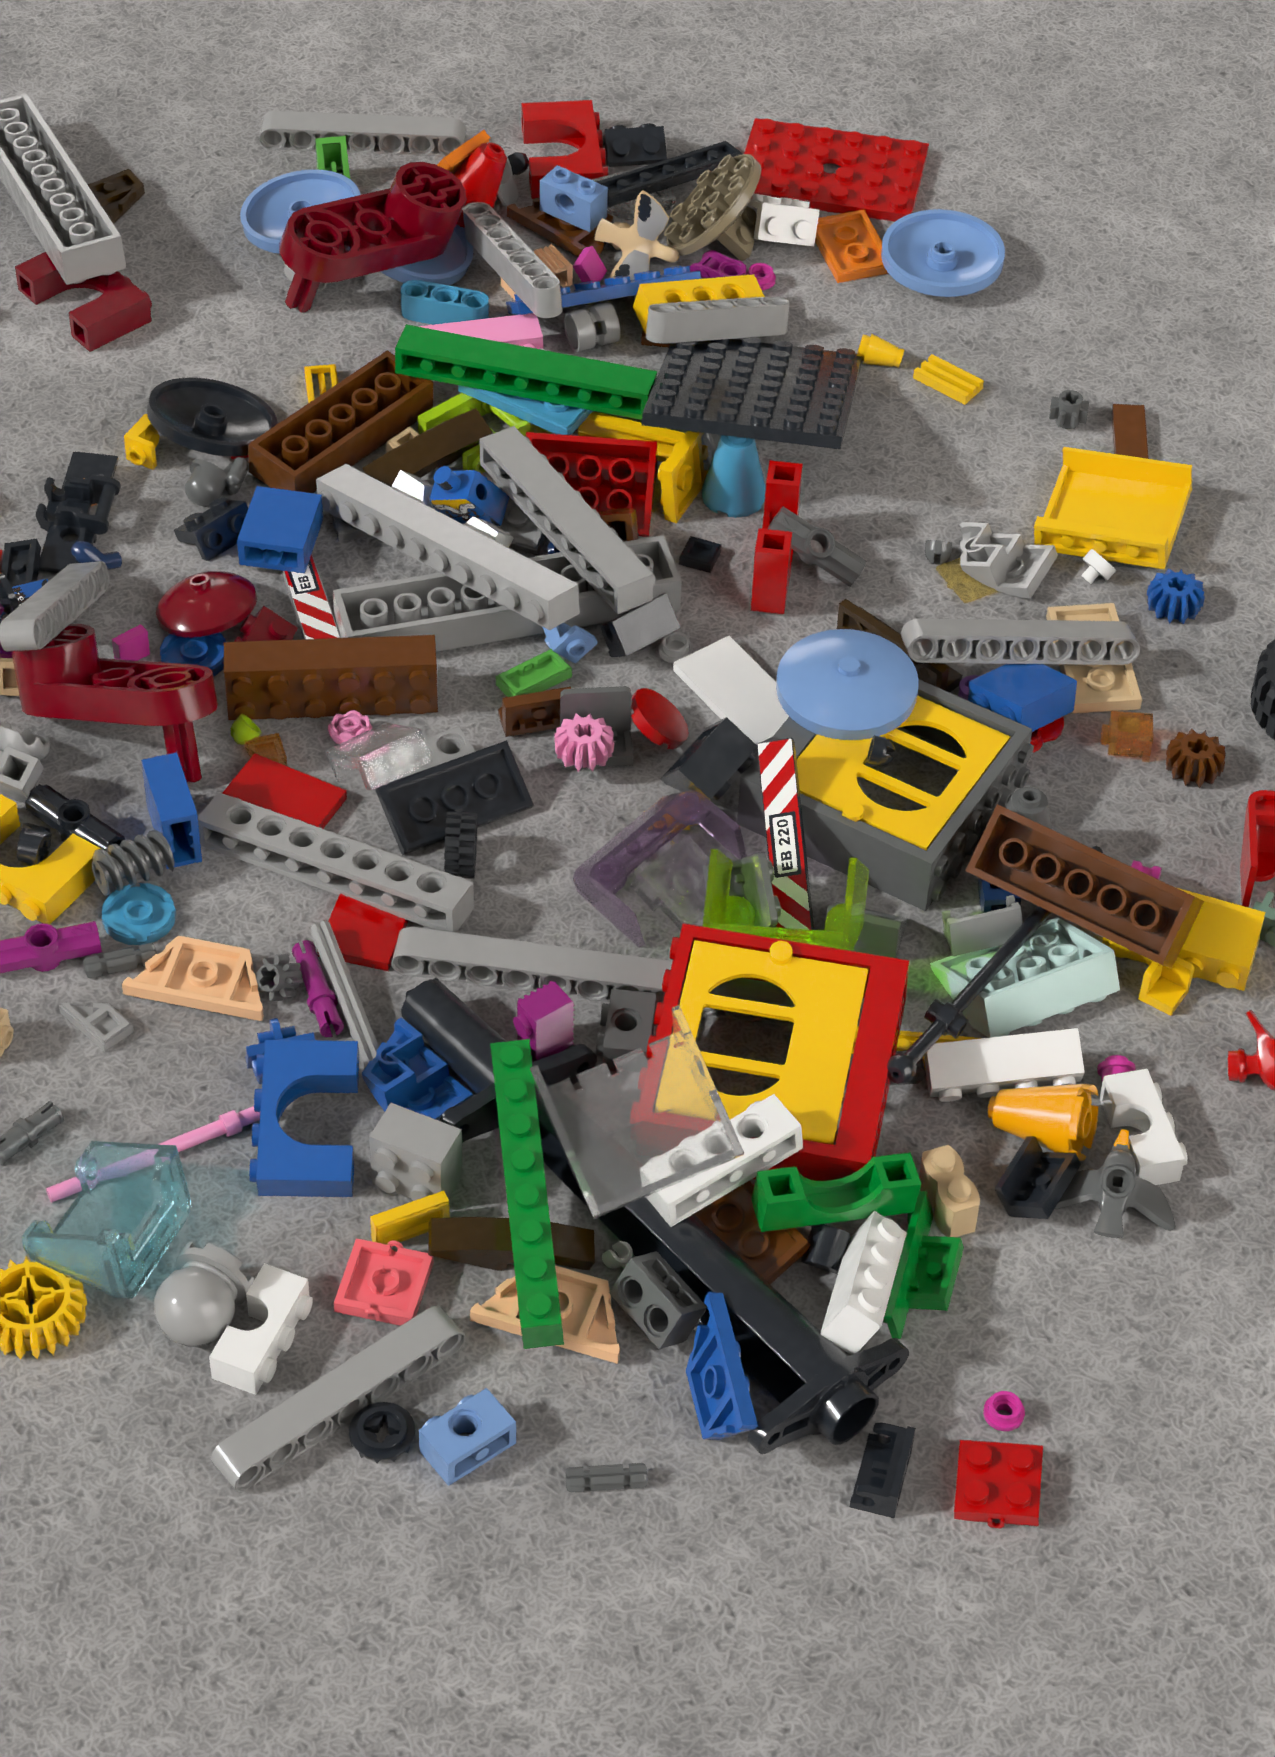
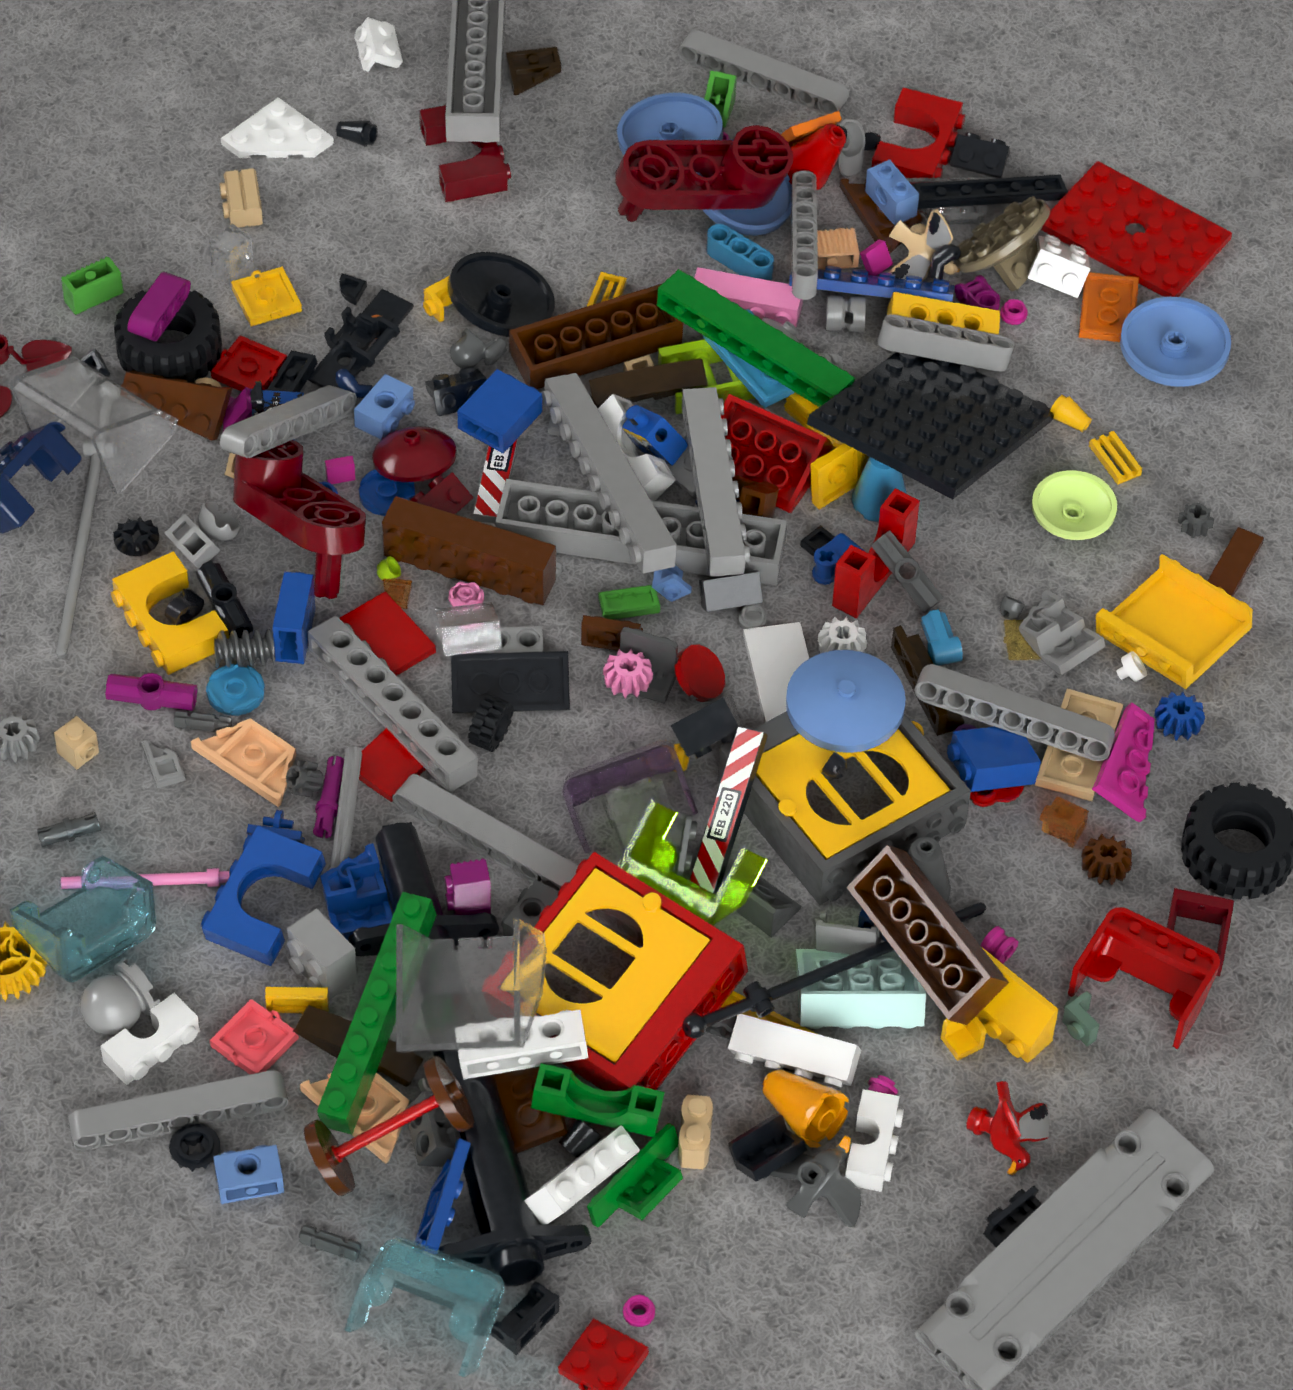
camera: 25 degrees right, 5 degrees up
none -> reddish brown piece [304,1055,474,1197]
none -> black tile [340,273,367,305]
none -> clear light blue windscreen [344,1237,505,1377]
none -> medium blue brick [354,374,415,440]
none -> blue piece [812,533,865,585]
none -> white gear [818,616,867,654]
none -> dark azure piece [921,610,963,666]
none -> black arm [929,244,961,279]
none -> yellowish green dish [1032,470,1117,540]
none -> dark pink wing [1092,703,1155,822]

